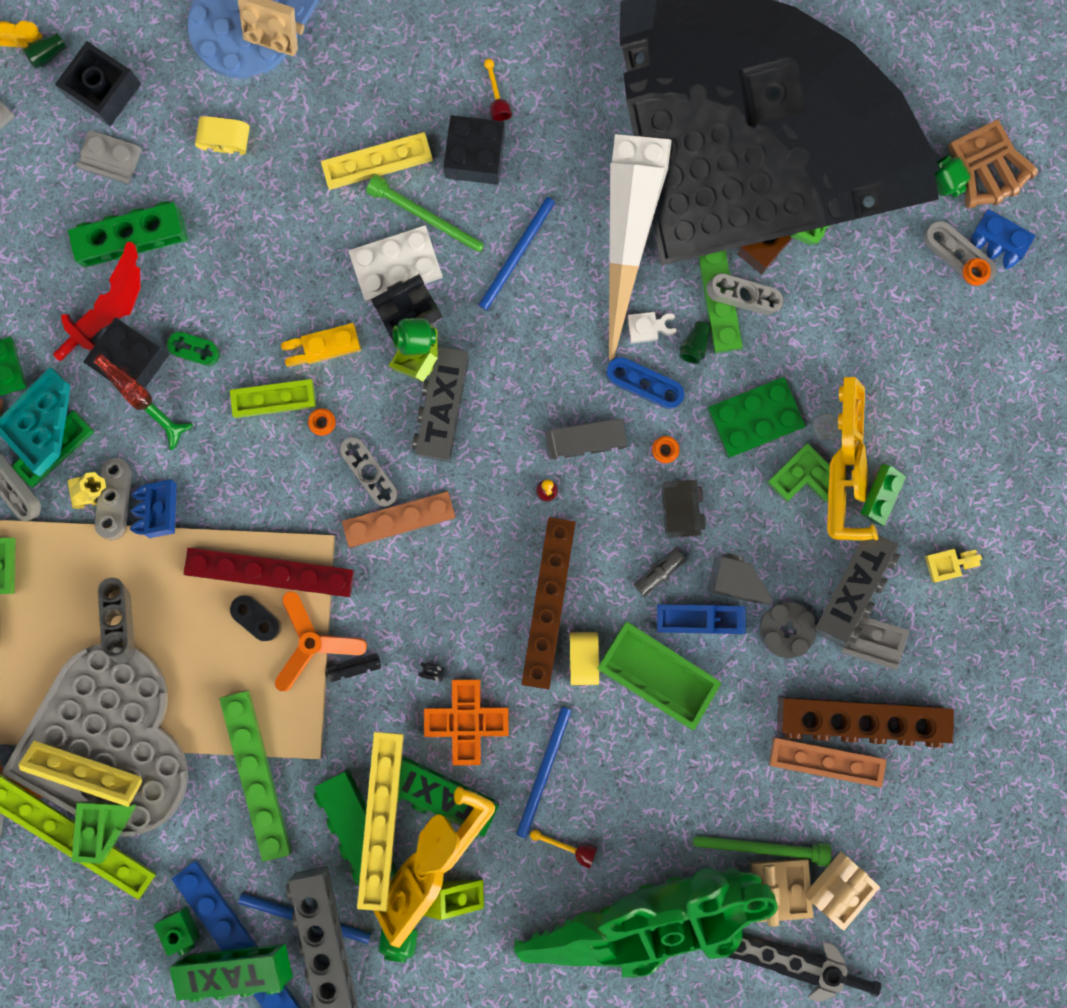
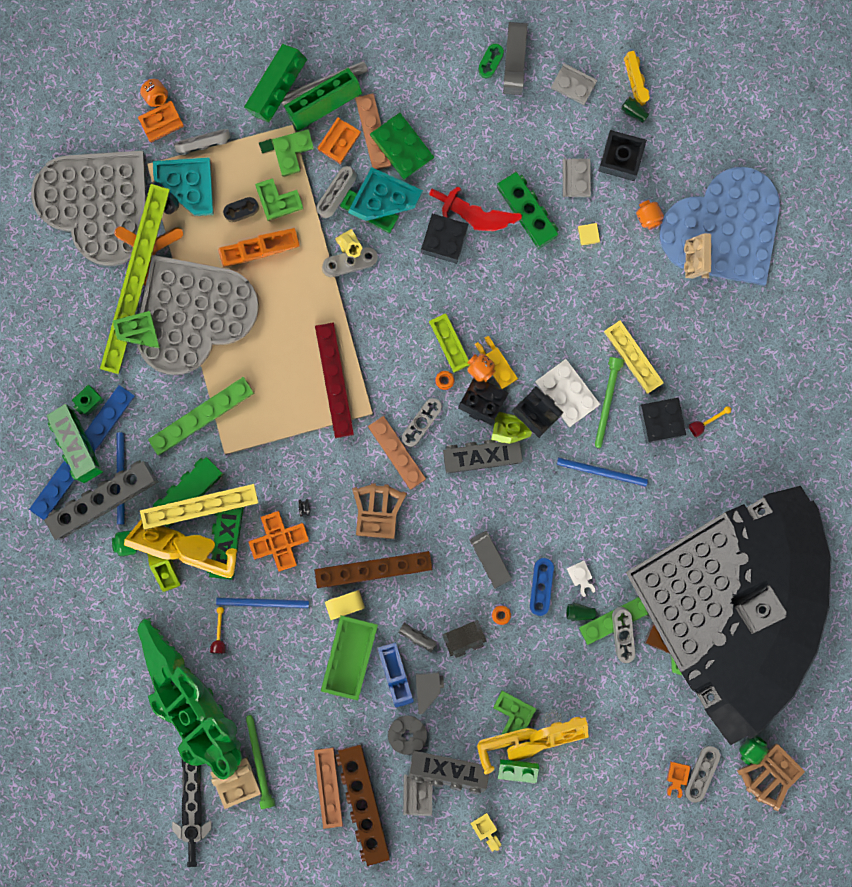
camera: 70 degrees right, 0 degrees up
light yellow plate [19,741,142,807] -> none
clear red piece [93,354,193,451] -> none
dark grey beam [98,577,135,664] -> none
blue plate [130,479,177,538] -> none
green beam [167,332,220,366] -> none
light yellow beam [195,116,250,155] -> none
black plate [230,595,281,641] -> none
orange piece [275,591,367,692] -> none
black axle [326,653,381,682] -> none
green head [393,318,436,355] -> none
dark red hinge [536,479,558,502] -> none
white plate [609,134,672,361] -> none
green plate [707,377,806,459] -> none
tan plate [804,852,880,931] -> none
orange plate [962,258,991,286] -> none
blue plate [971,209,1036,269] -> none
none -> orange slope [218,228,300,267]
none -> medium nougat plate [352,483,407,539]
none -> black plate [458,378,509,426]
none -> orange head [467,354,496,382]
none -> light yellow tile [578,223,600,246]
none -> orange head [636,200,664,230]
none -> orange plate [666,761,690,798]

